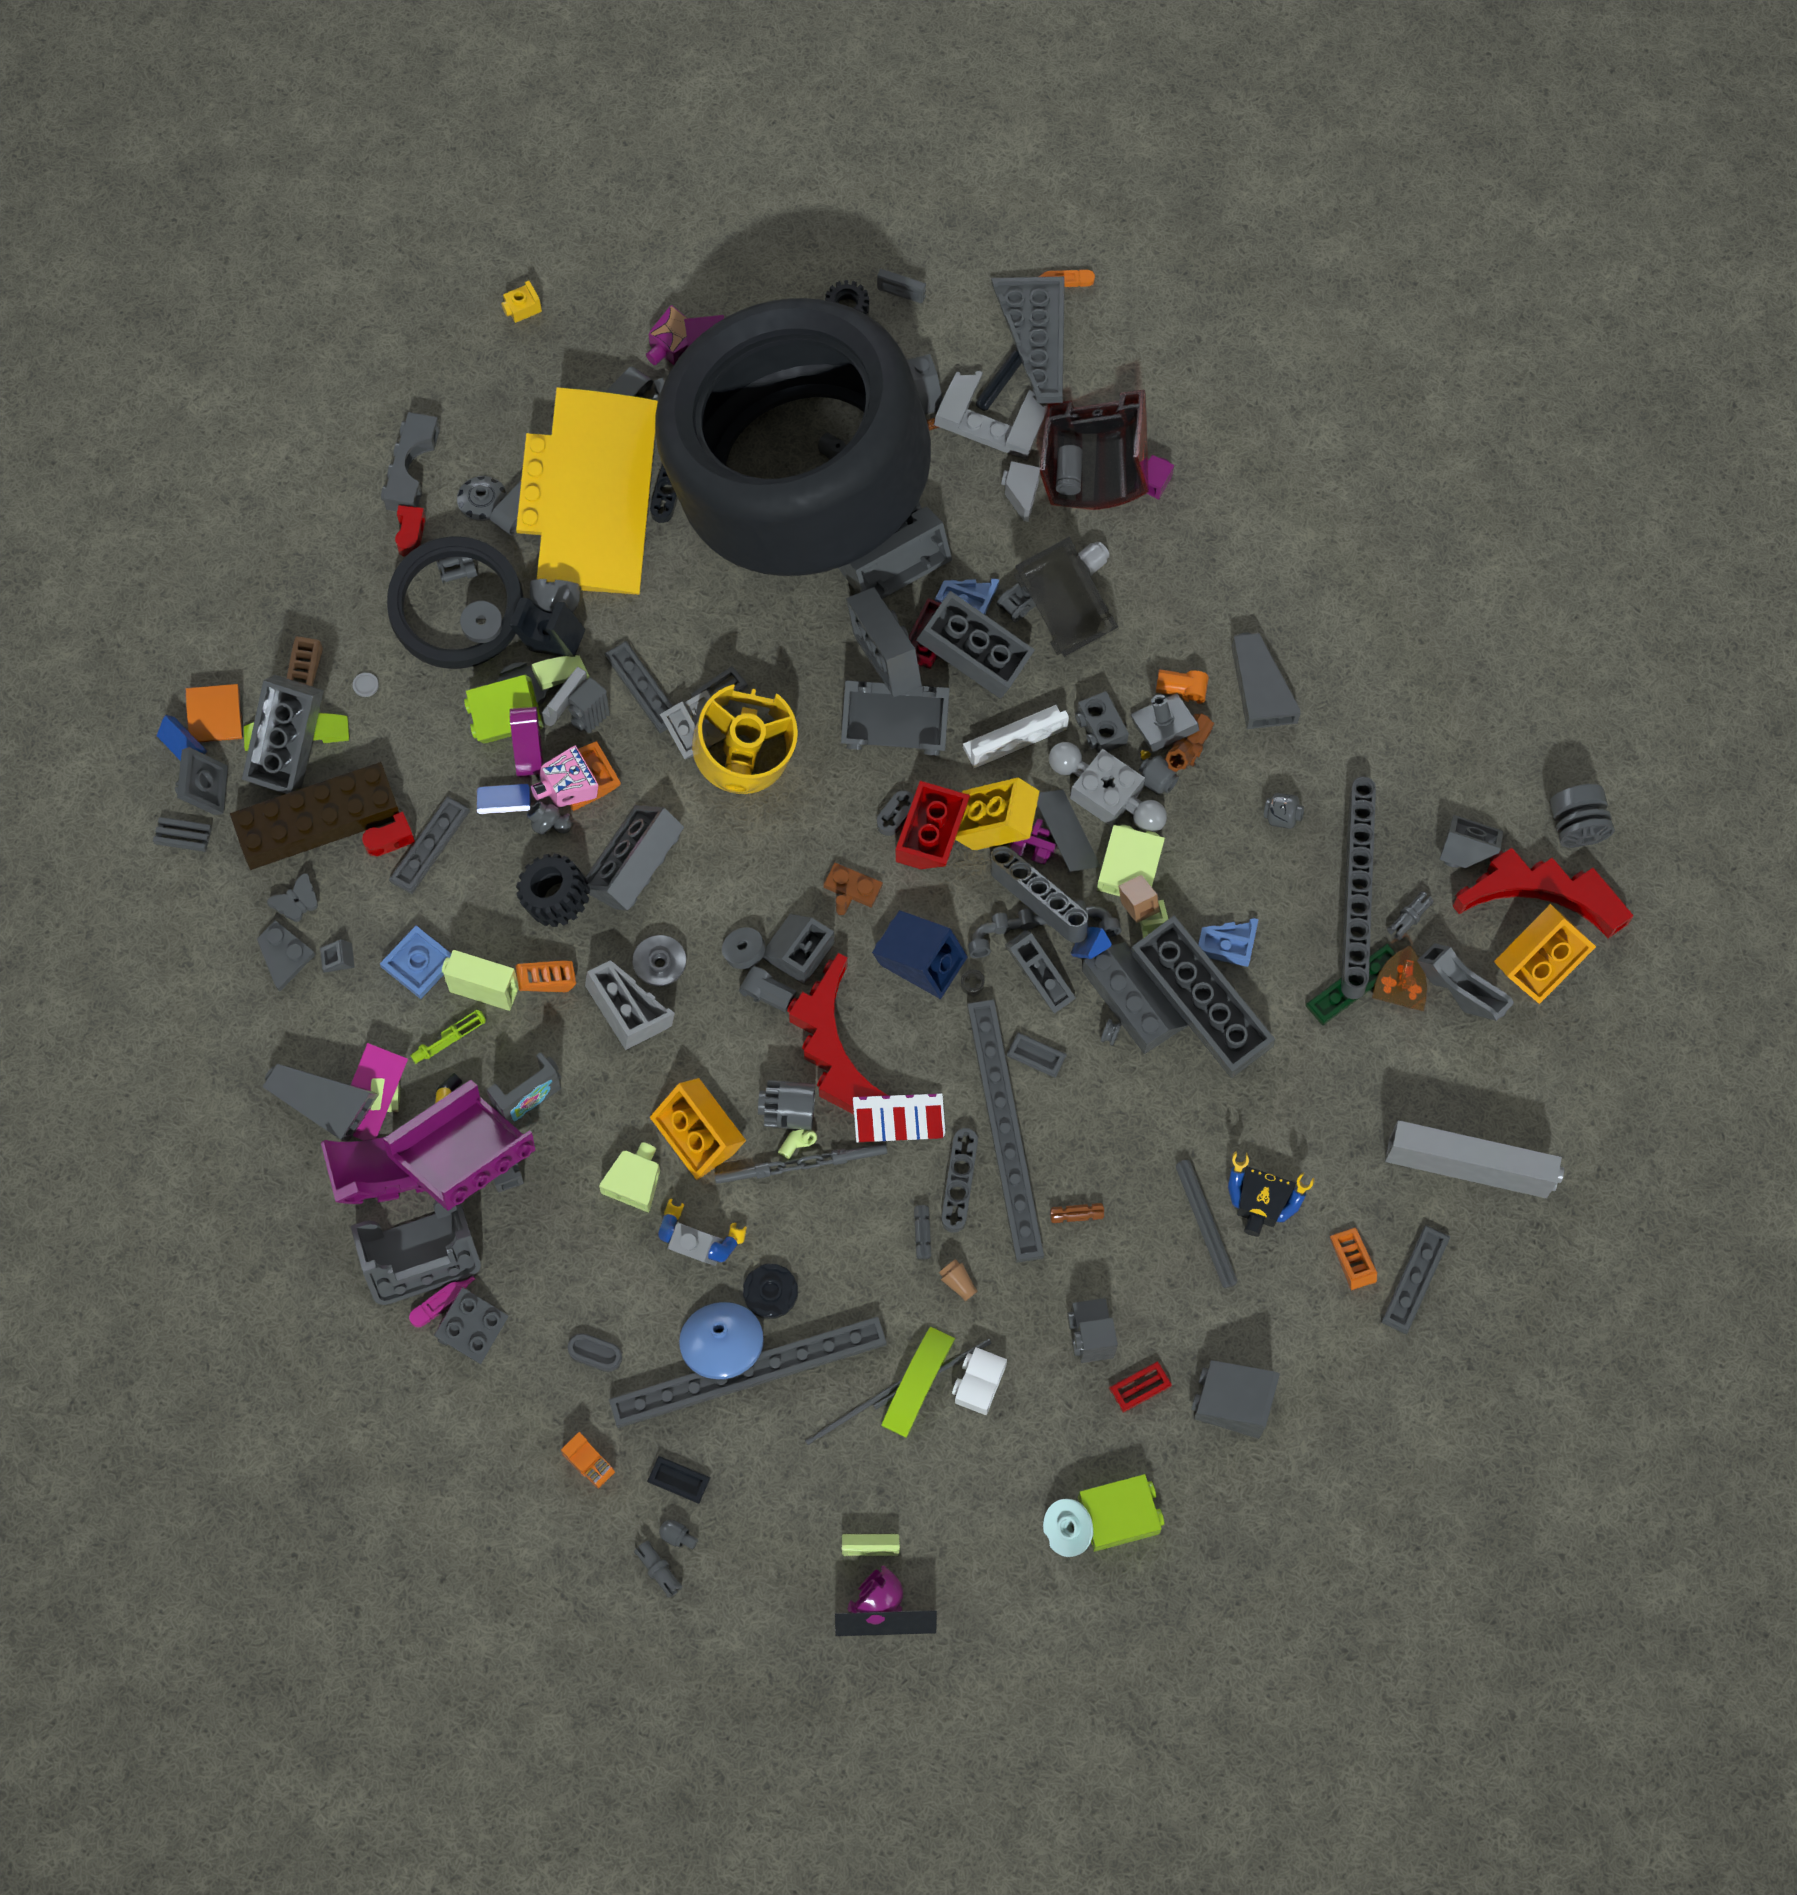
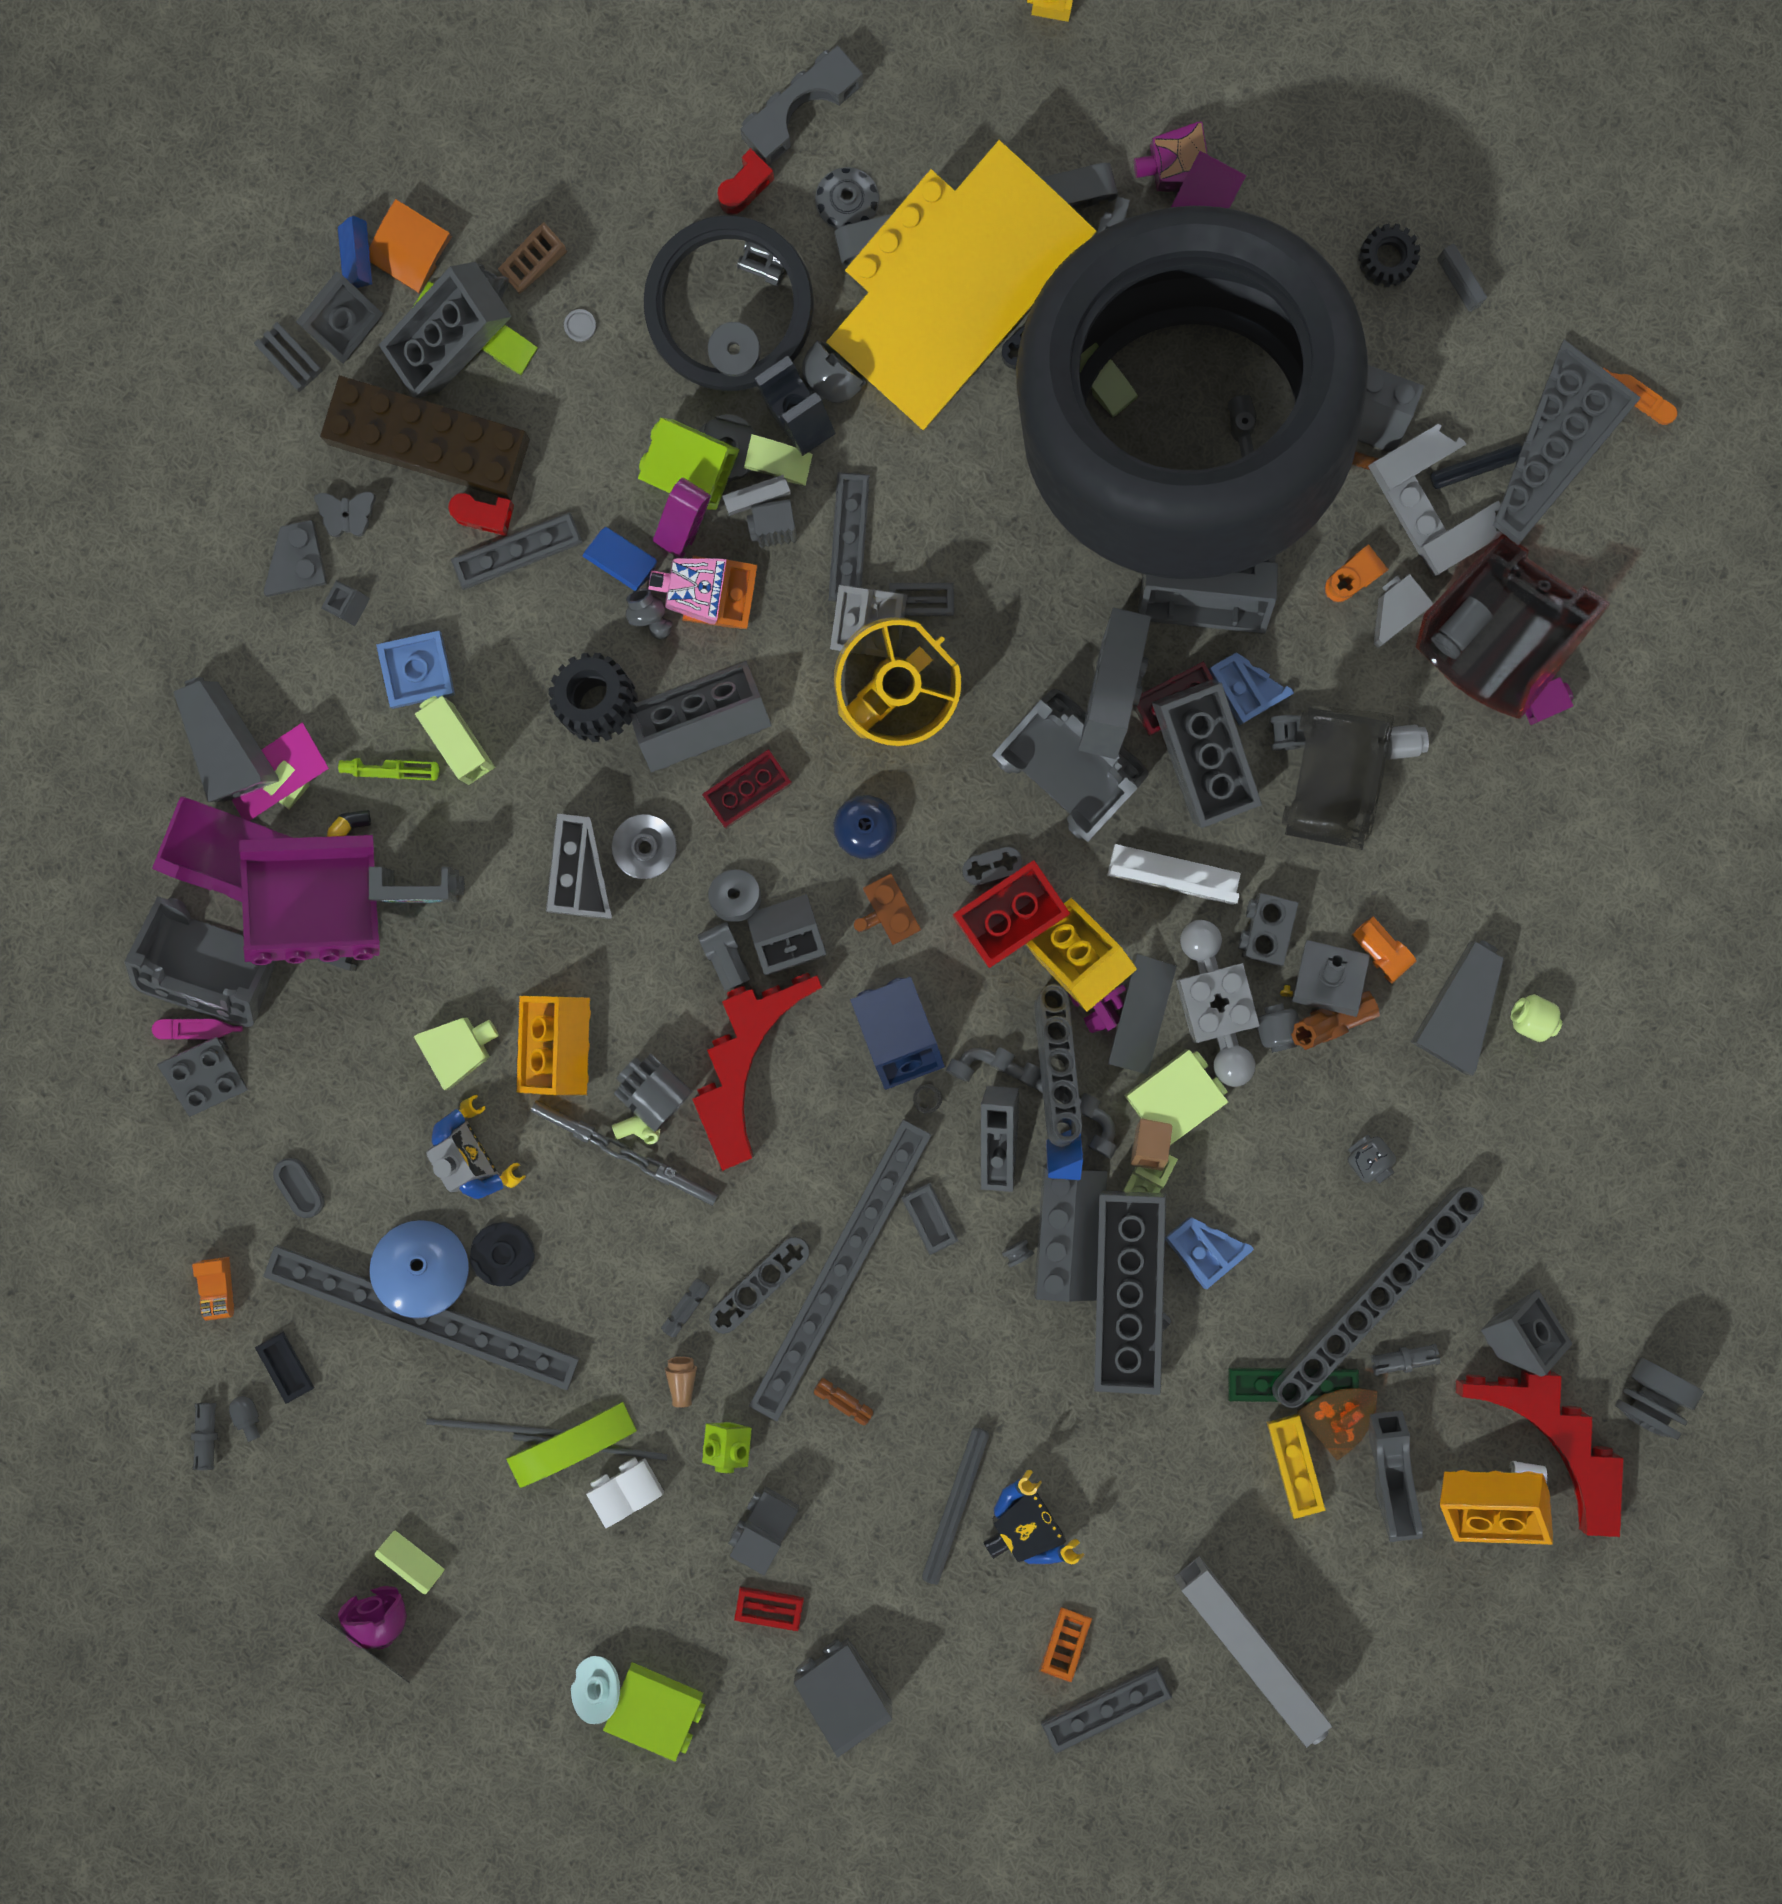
camera: 40 degrees right, 20 degrees up
orange slope [515,961,576,992] -> none
sticker [853,1094,945,1142] -> none
none -> dark red piece [702,749,792,829]
none -> lime brick [702,1422,752,1473]
none -> dark blue cylinder [833,795,897,859]
none -> yellow plate [1266,1414,1326,1519]
none -> orange piece [1325,544,1389,602]
none -> yellowish green head [1511,994,1562,1042]

